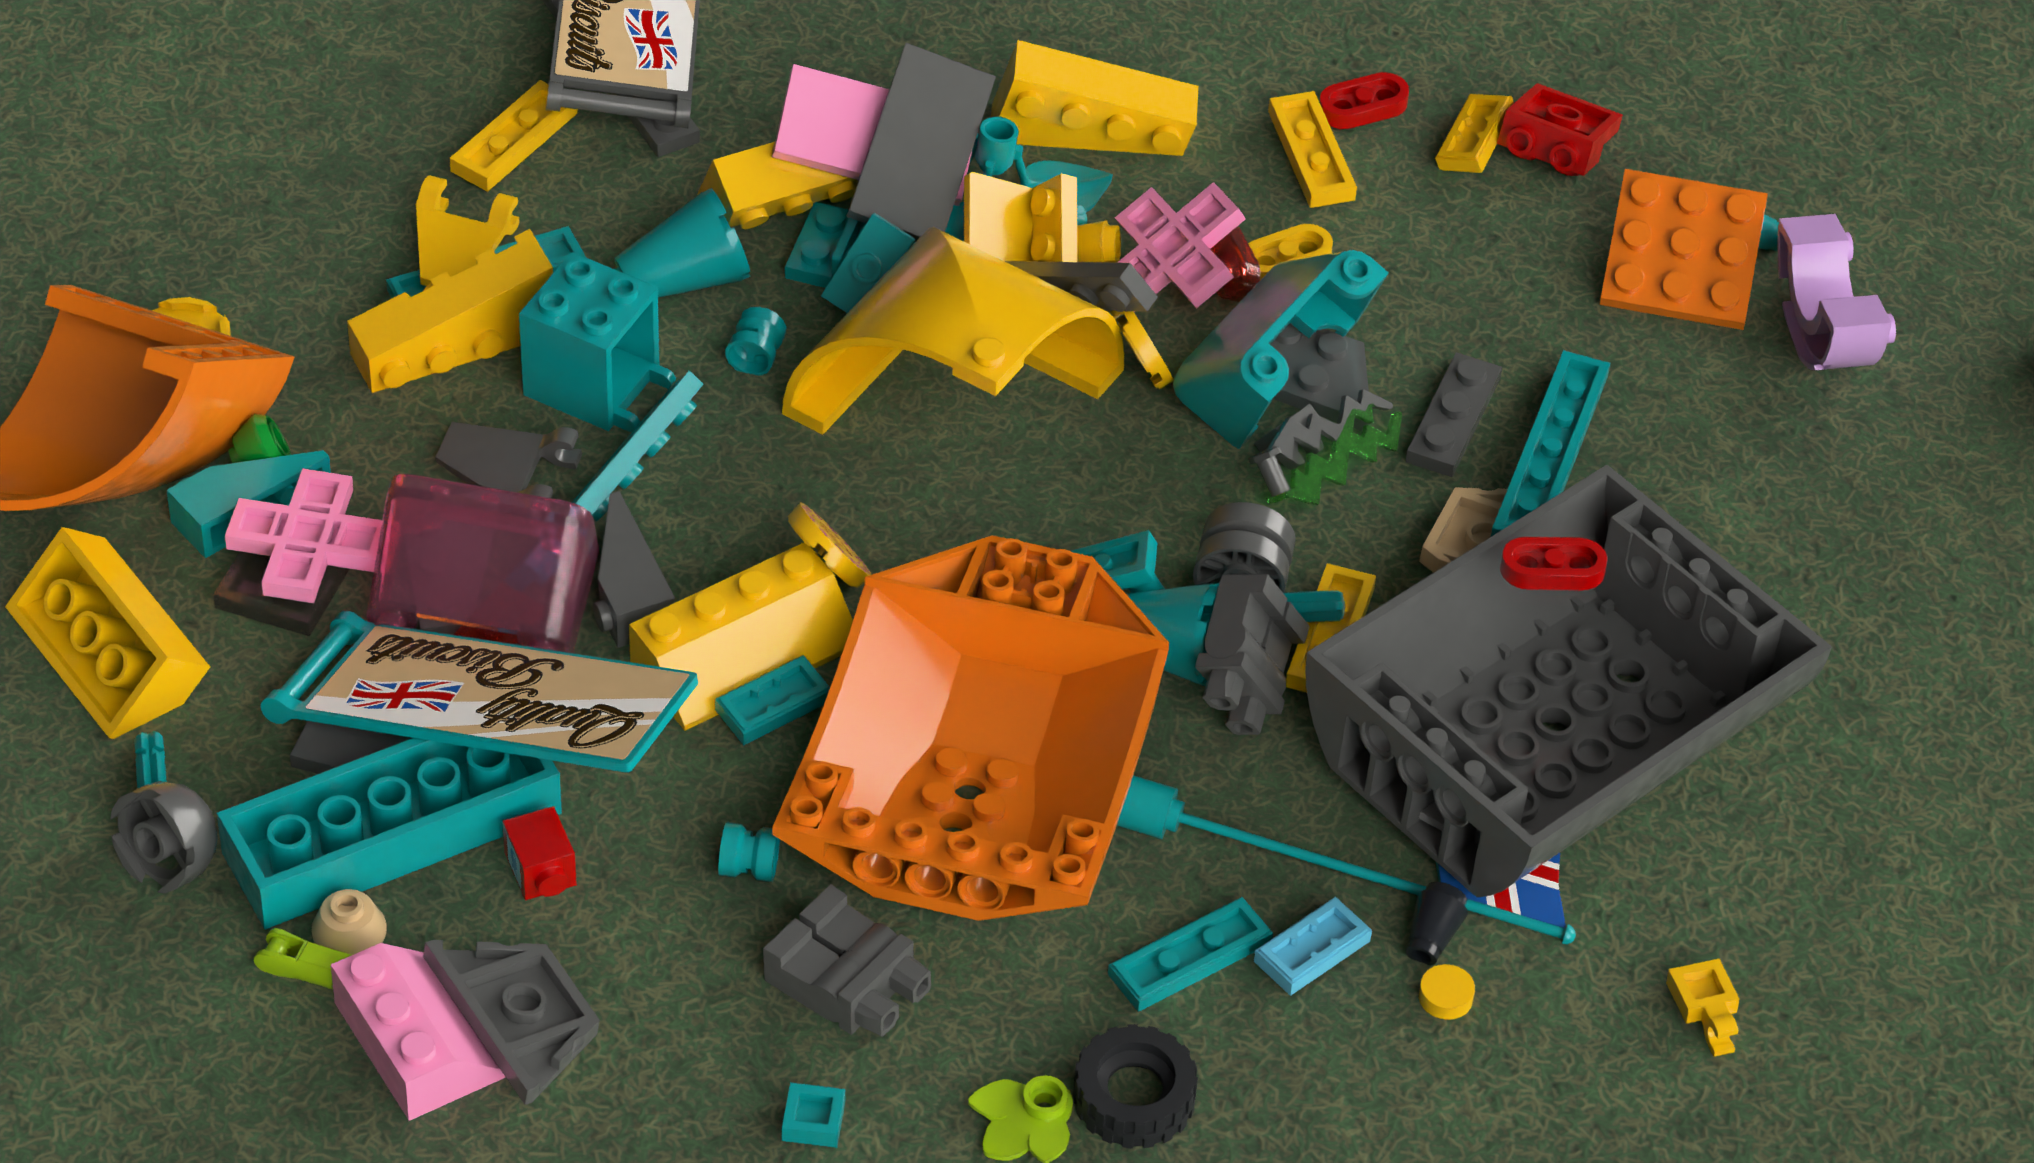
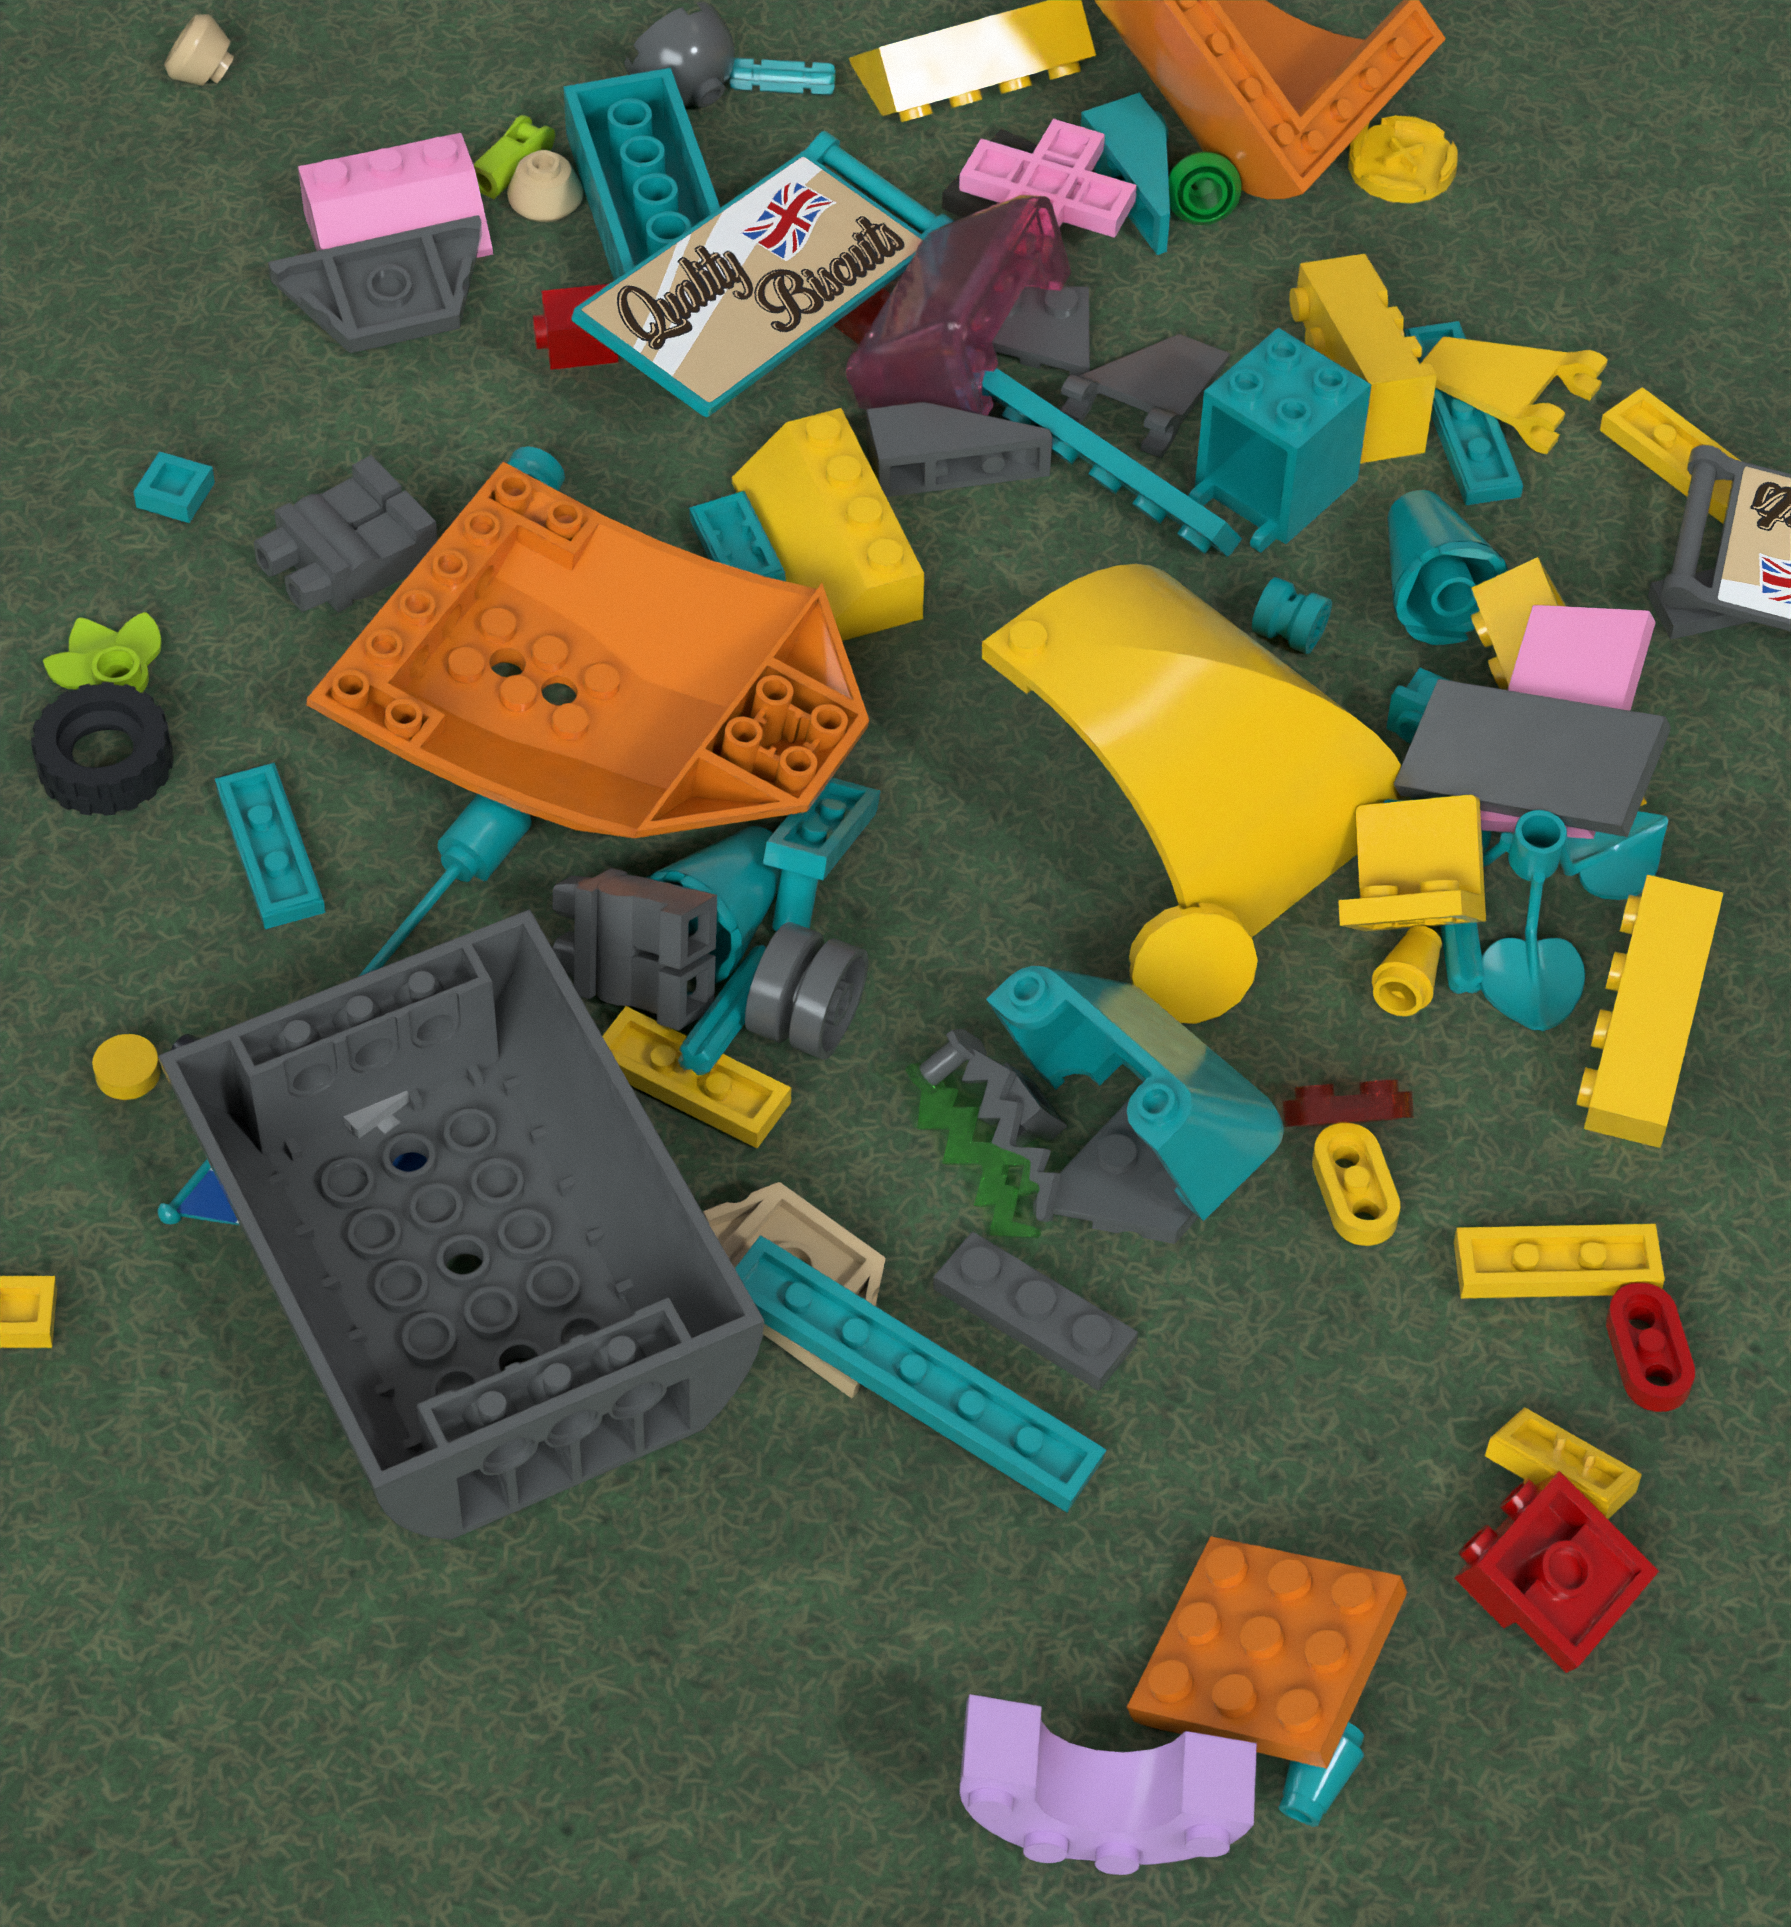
camera: 105 degrees right, 5 degrees up
yellow tile [788,502,871,588] -> none
teal plate [821,213,915,313] -> none
dark grey plate [1005,261,1158,312] -> none
bright pink plate [1115,182,1246,312] -> none
medium azure plate [1254,896,1372,996] -> none
red plate [1500,537,1608,591] -> none

